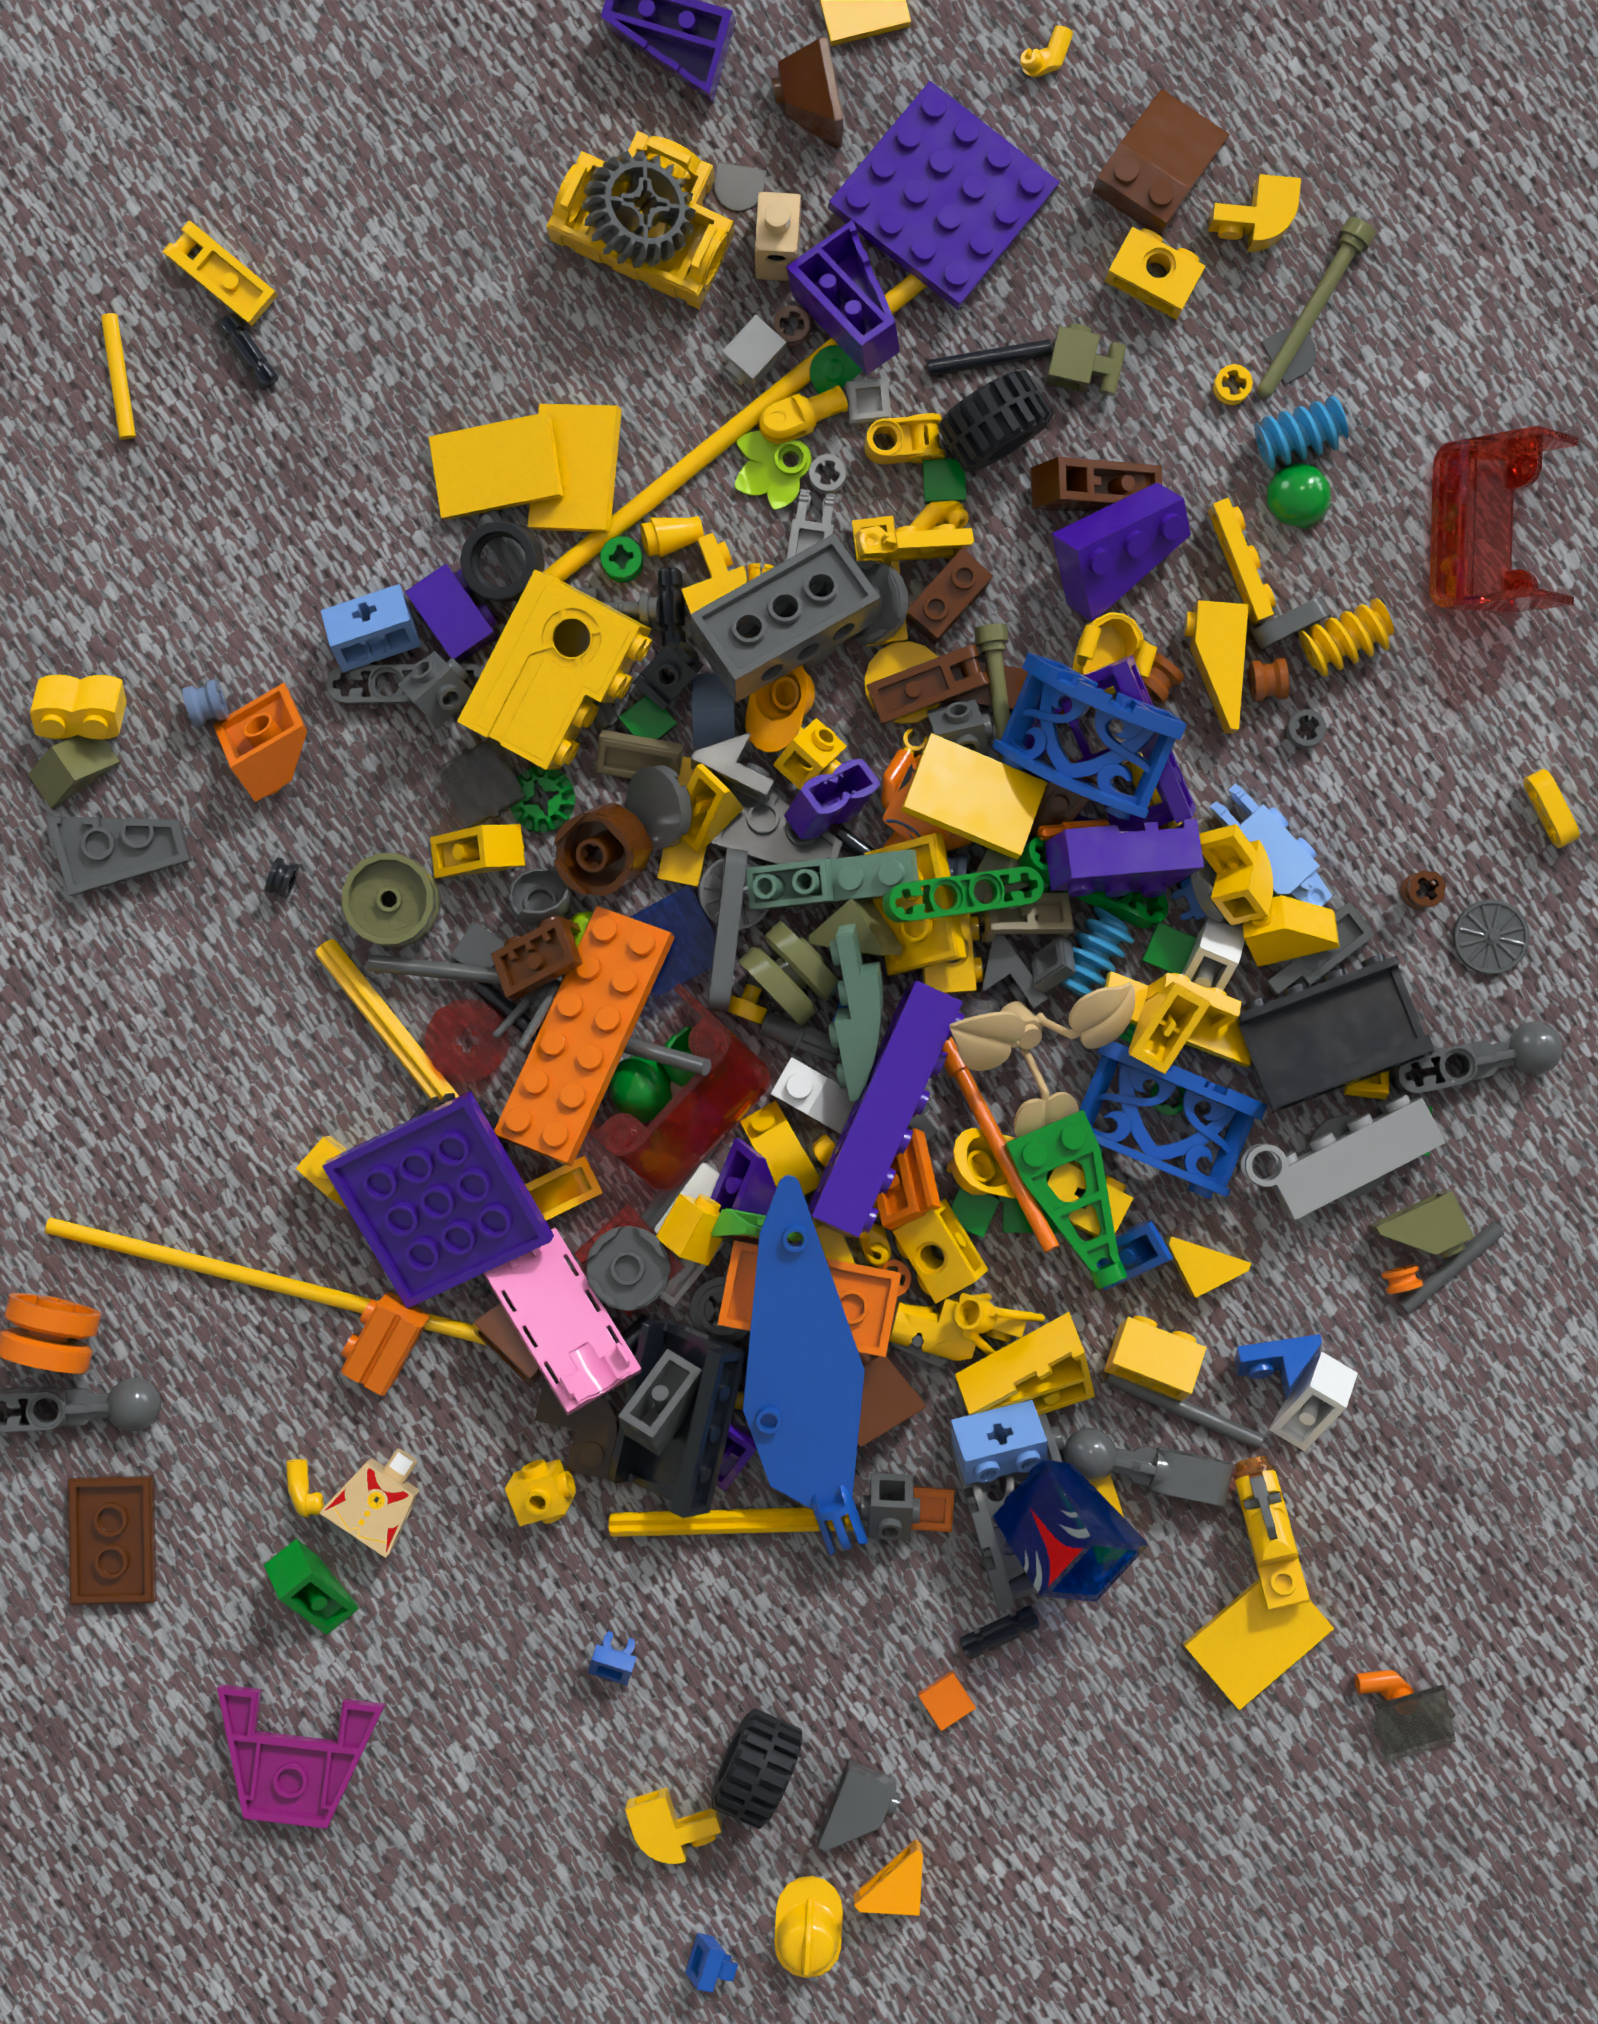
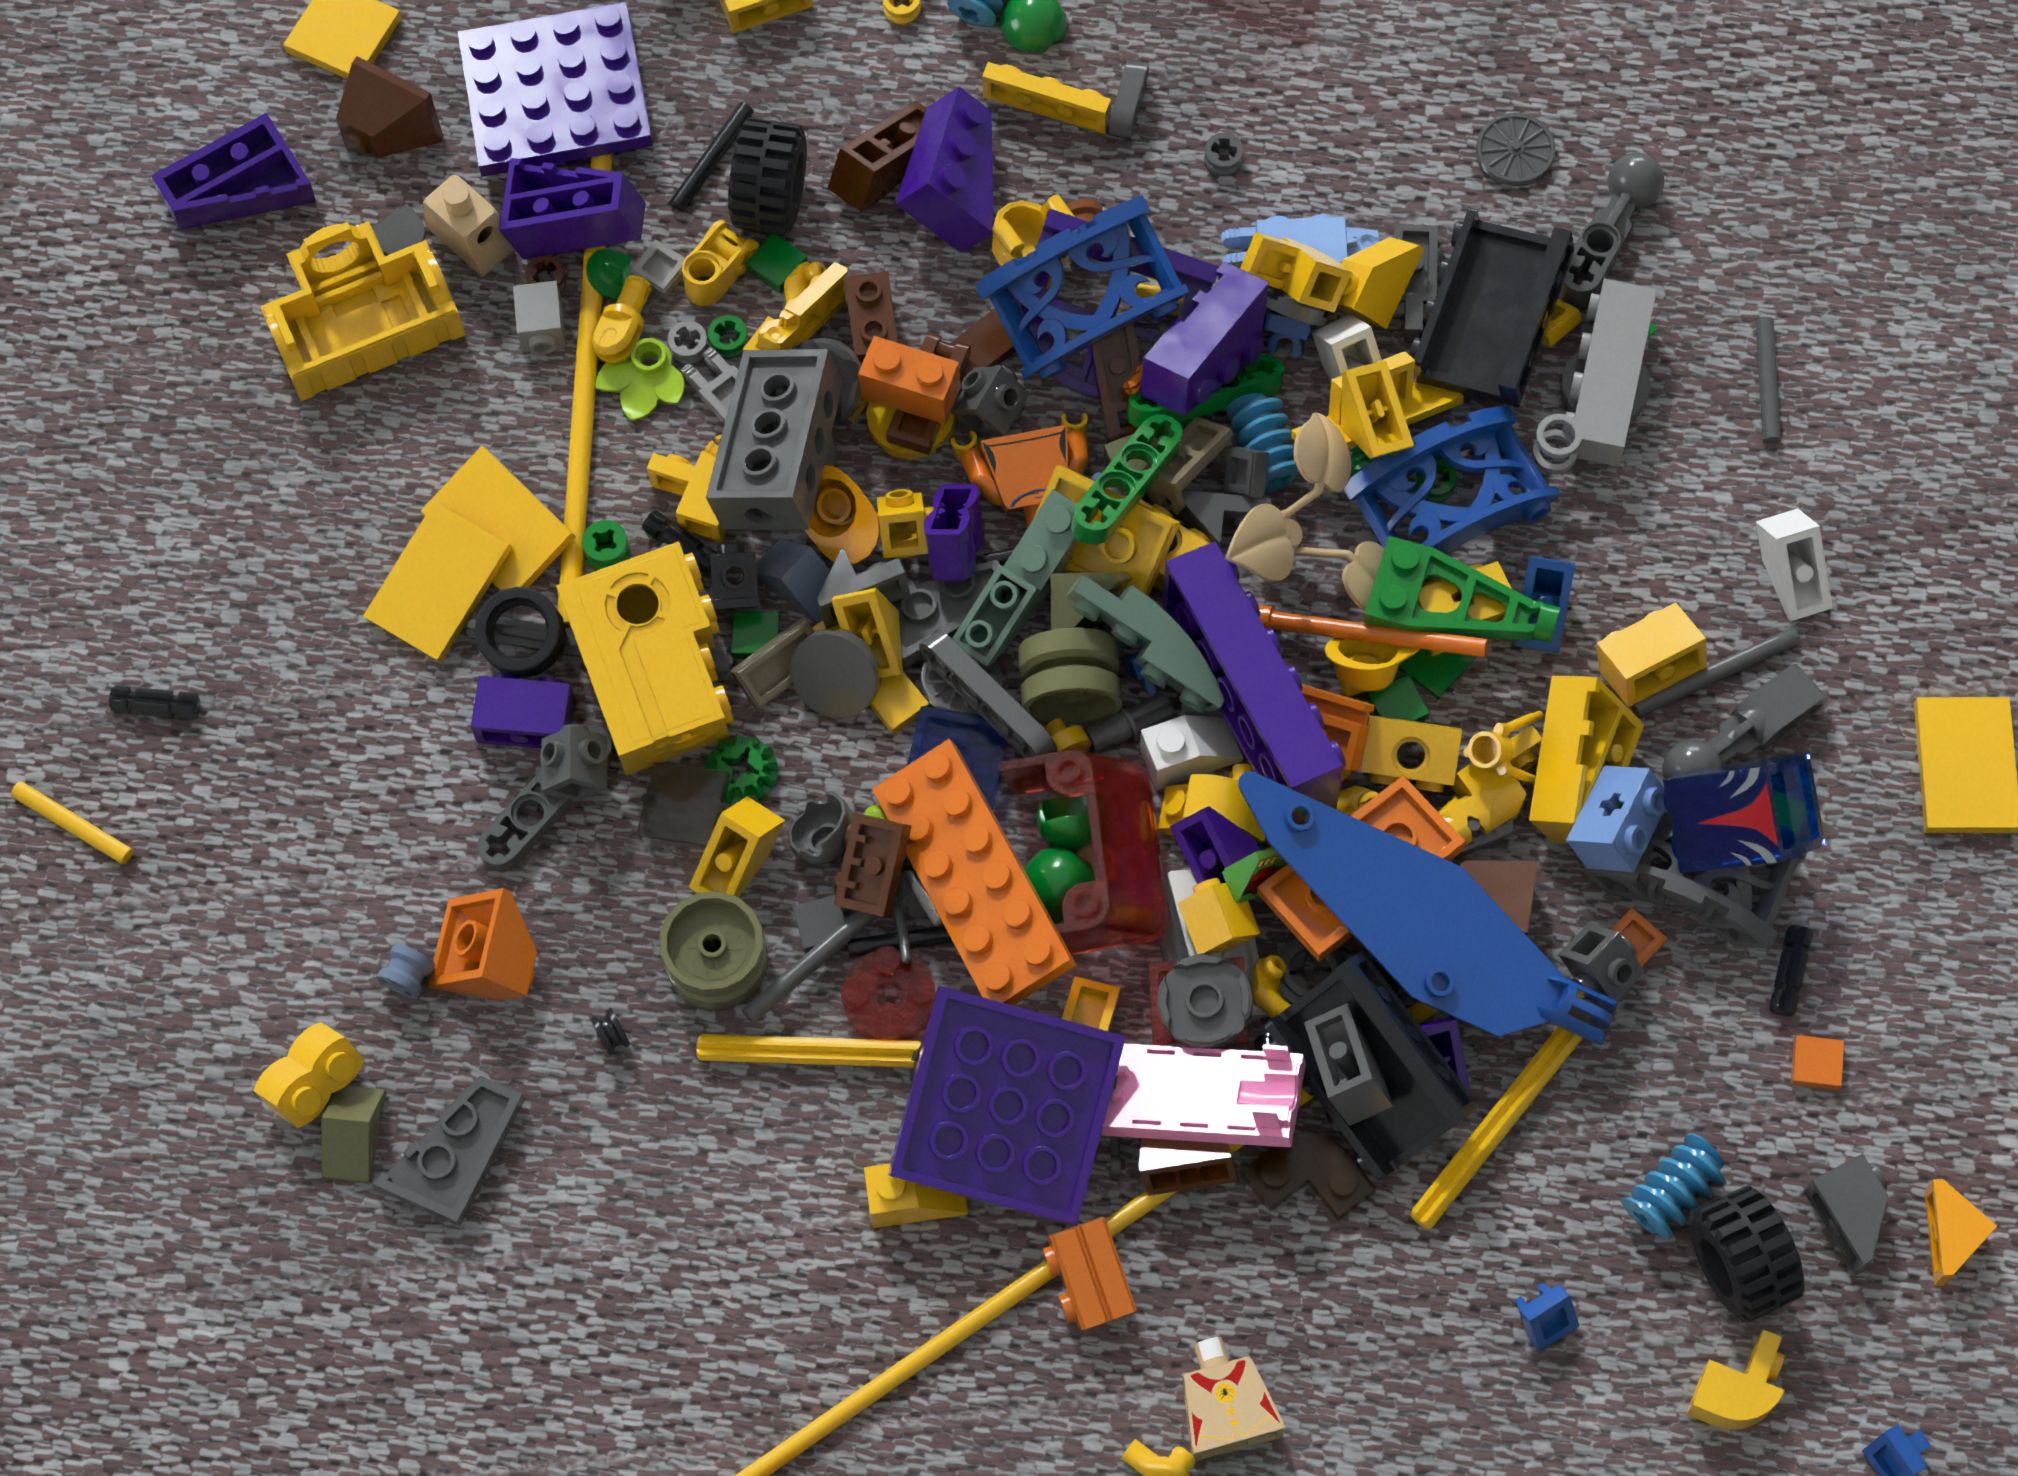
camera: 45 degrees left, 20 degrees down
yellow plate [162,220,278,327] -> none
medium blue brick [321,584,421,673] -> none
yellow brick [505,1459,576,1526] -> none
reddish brown brick [554,803,653,896] -> none
dark grey gear [581,150,696,268] -> none
dark grey bar [623,1037,712,1076] -> none
yellow cone [640,516,704,559] -> none
yellow piece [774,1876,843,1978] -> none
yellow tile [901,733,1047,860] -> none
olive piece [974,623,1010,764] -> none
olive brick [1045,324,1126,396] -> none
green tile [1141,922,1197,974] -> none
yellow slope [1164,1235,1251,1298] -> none
yellow slope [1184,600,1249,734] -> none
yellow plate [1233,1456,1310,1612] -> none
blue slope [1235,1334,1322,1400] -> none
dark orange wheel [1248,658,1289,702] -> none
yellow piece [1298,598,1394,677] -> none
olive slope [1369,1190,1474,1258] -> none
orange bush [1381,1264,1423,1294] -> none
reddish brown bush [1400,870,1446,910] -> none
yellow beam [1523,769,1580,848] -> none
none -> green bush [707,315,749,359]
none -> orange brick [858,336,961,425]
none -> yellow arm [1252,955,1291,1018]
none -> dark azure piece [1621,1133,1727,1240]

